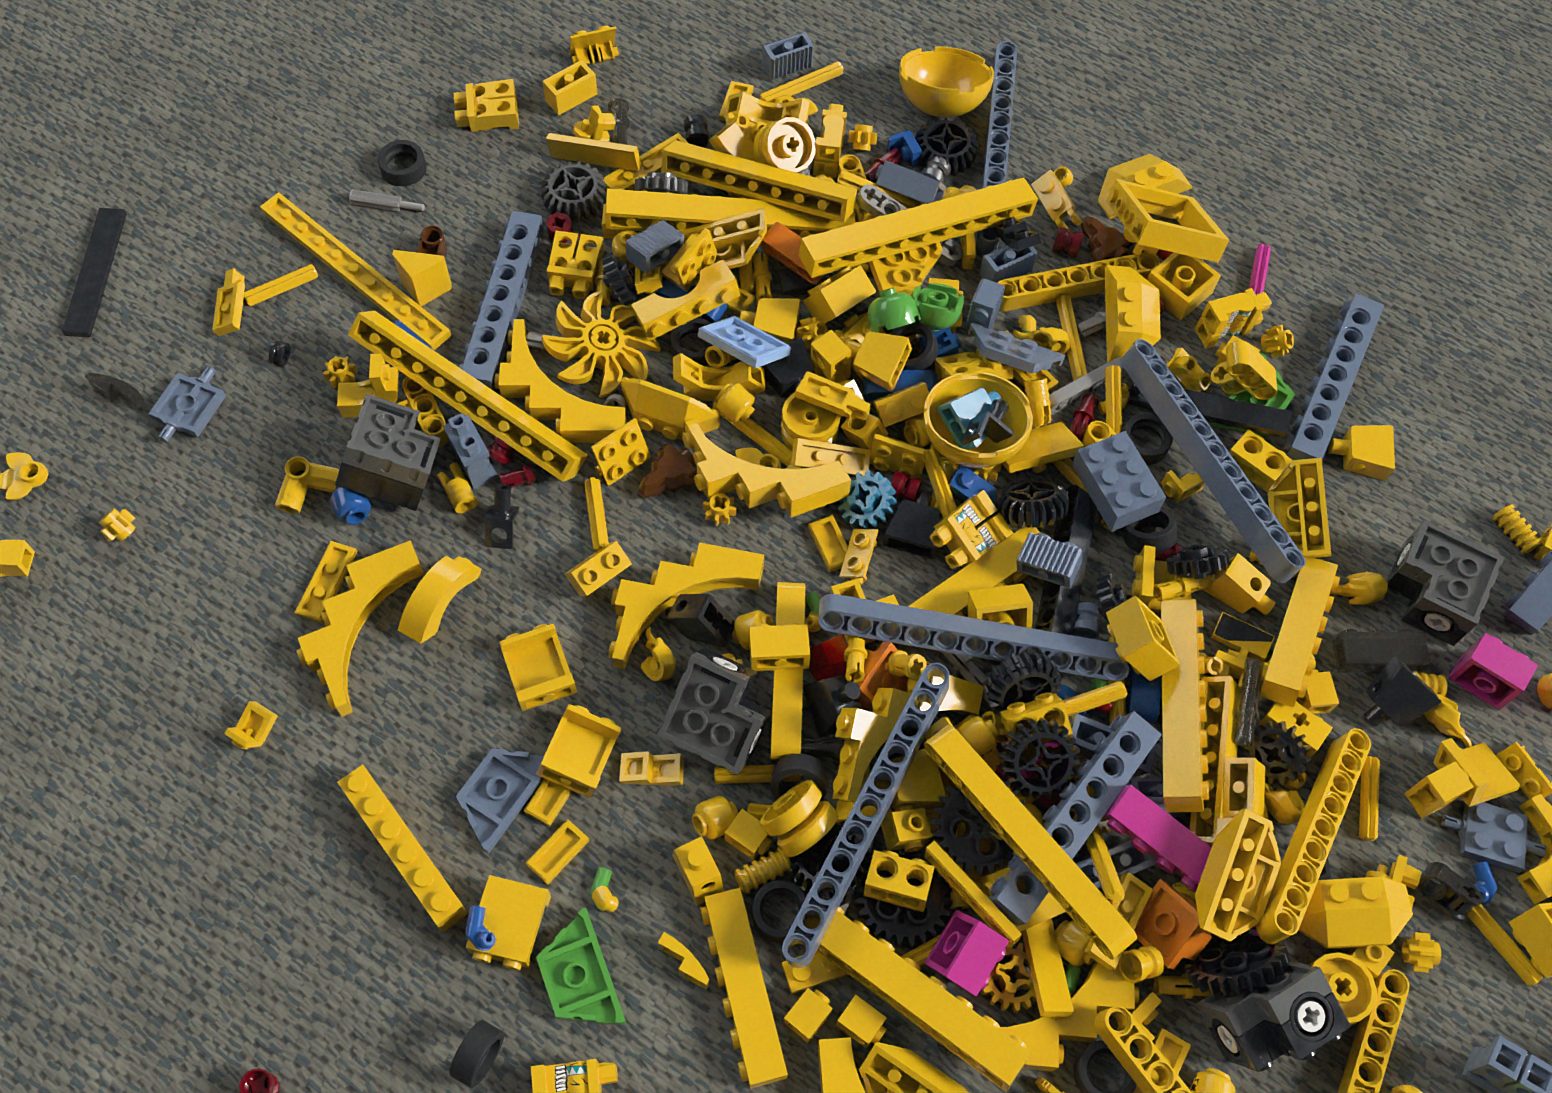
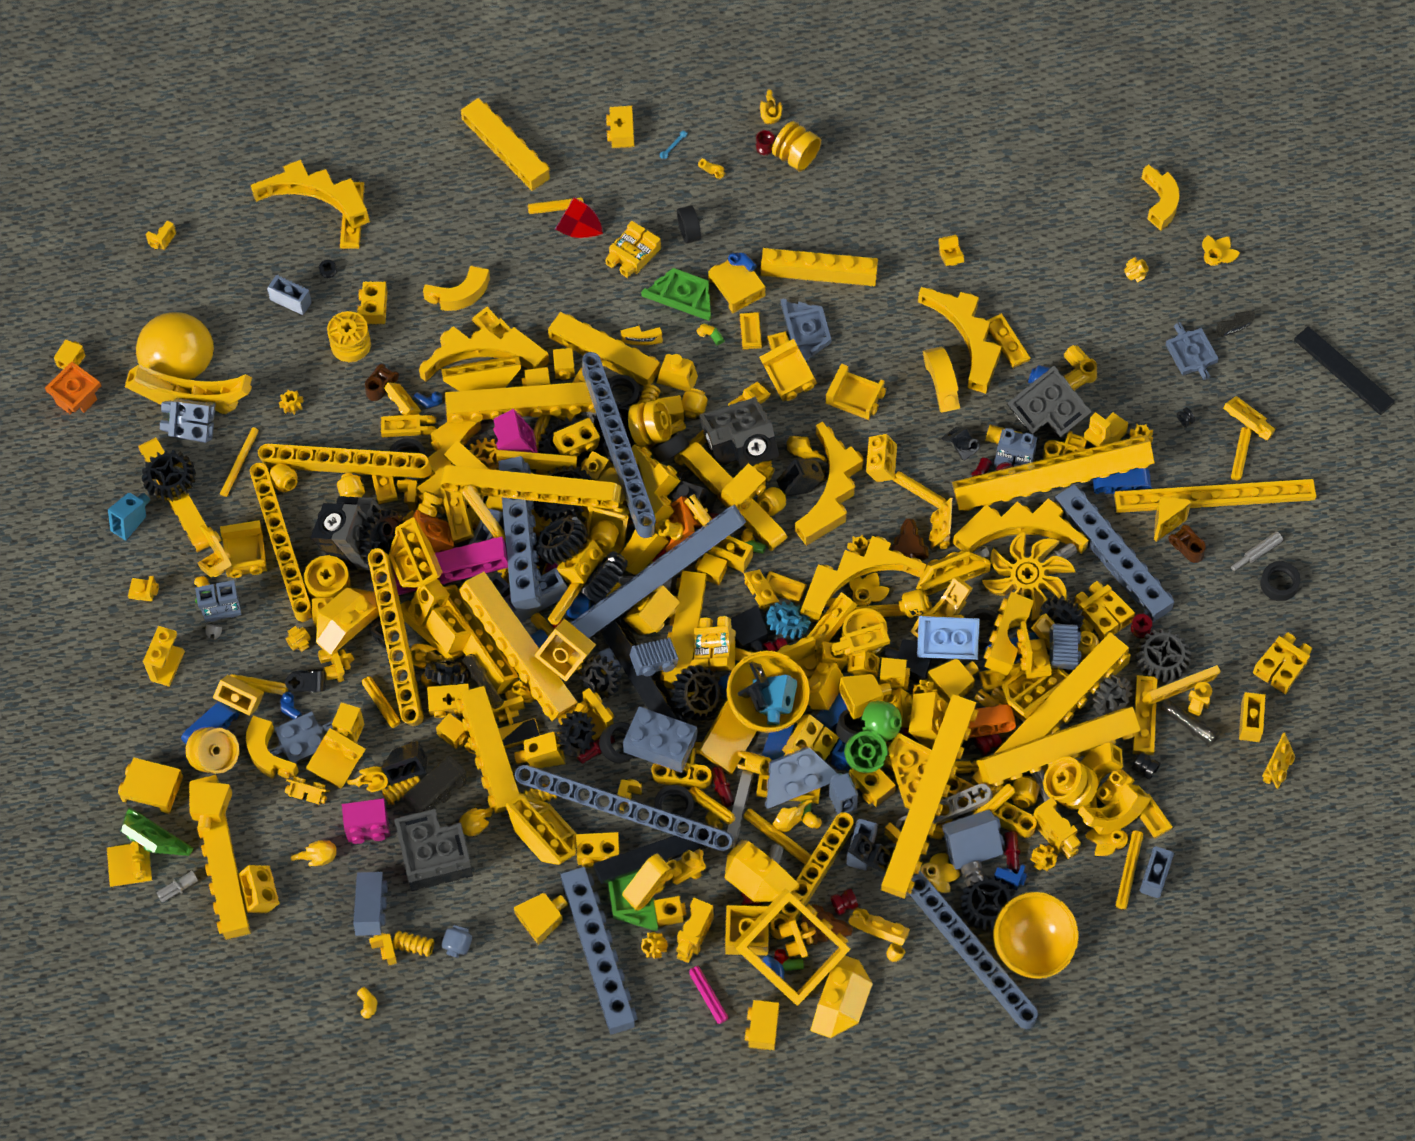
camera: 140 degrees right, 0 degrees up
none -> sand blue head [442,925,472,958]
none -> yellow brick [745,1000,779,1050]
none -> yellow wheel [772,121,821,172]

